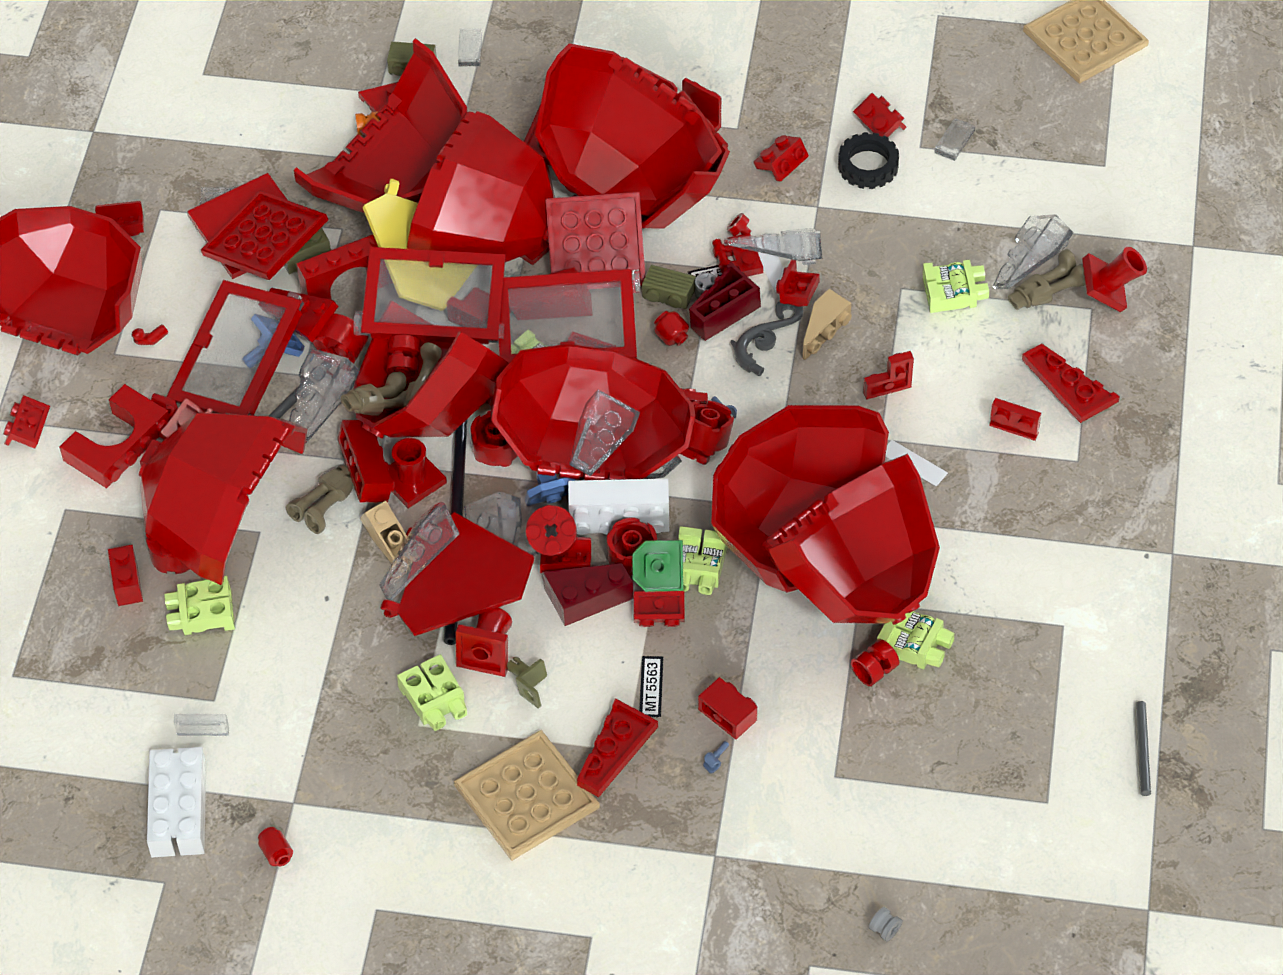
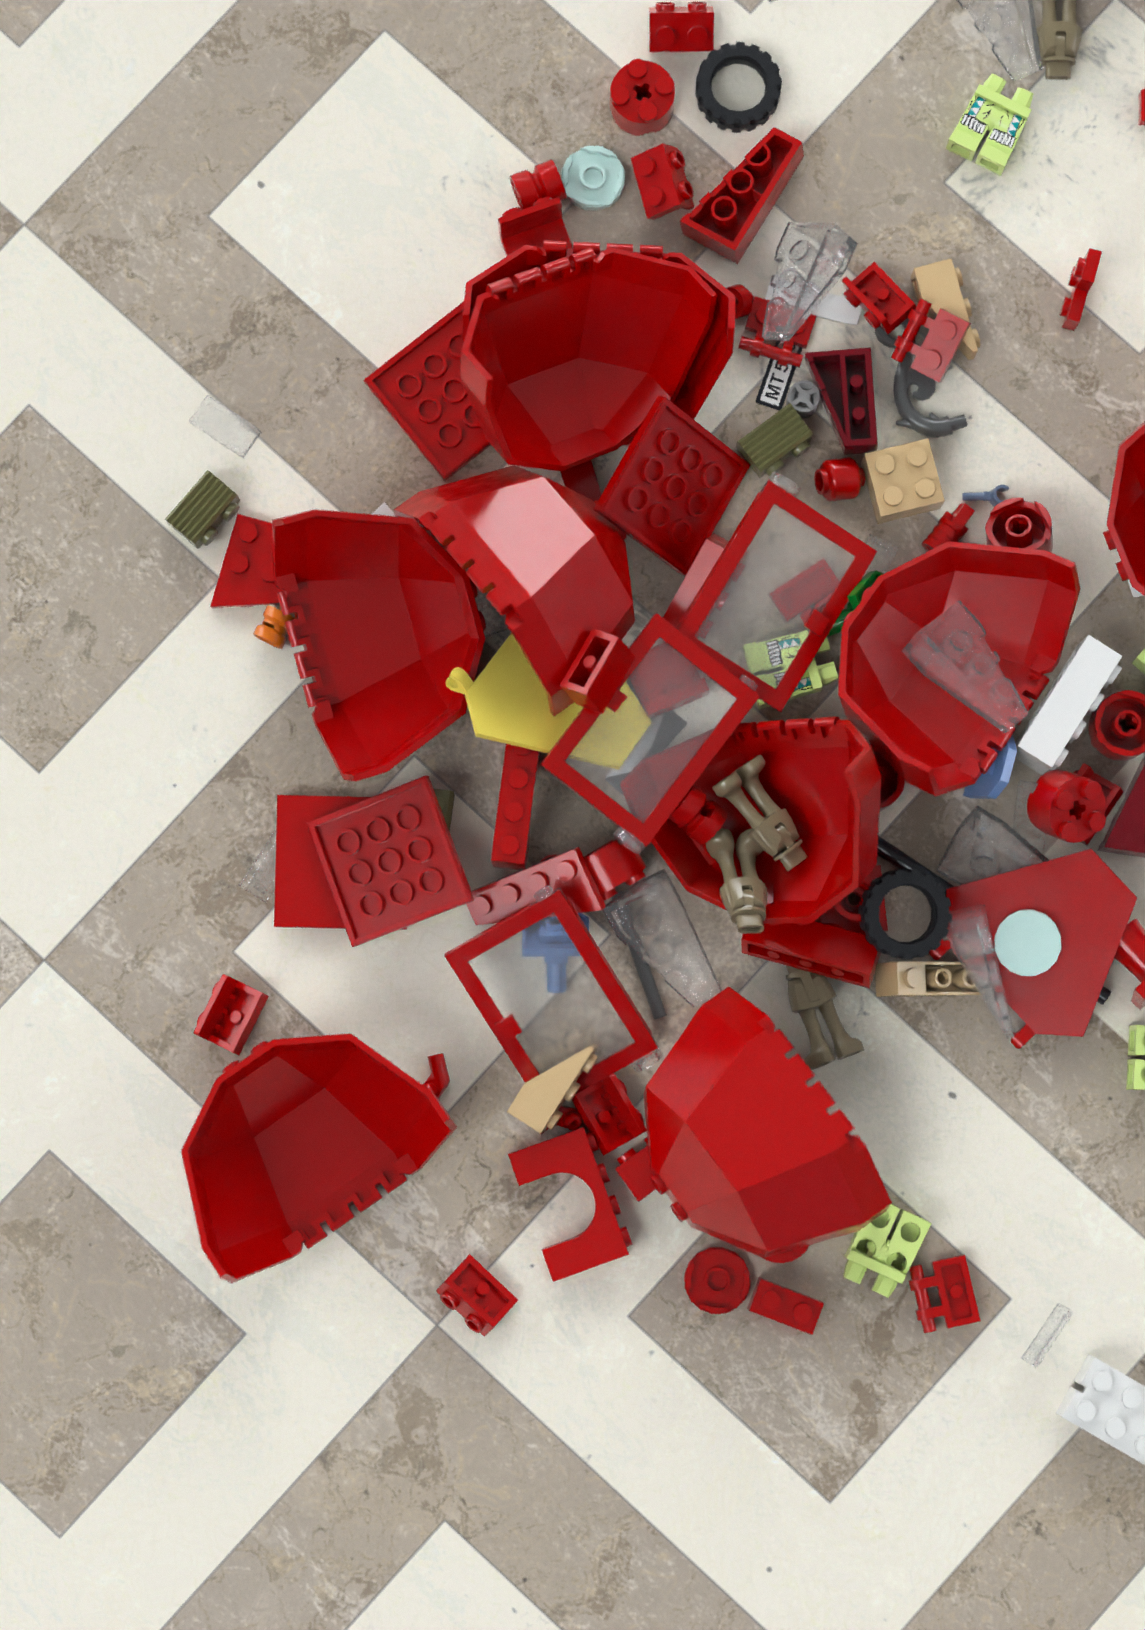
camera: 55 degrees left, 30 degrees up
none -> tan slope [507,1044,598,1134]
none -> red wheel [509,159,567,210]
none -> red brick [559,629,636,714]
none -> light aqua tile [562,146,625,211]
none -> red brick [610,59,675,136]
none -> red wedge [679,127,804,264]
none -> red tile [684,1247,751,1314]
none -> black tyre [858,869,952,959]
none -> tan brick [861,438,945,524]
none -> plate [891,298,971,382]
none -> red plate [908,1254,981,1333]
none -> light aqua tile [994,909,1062,976]

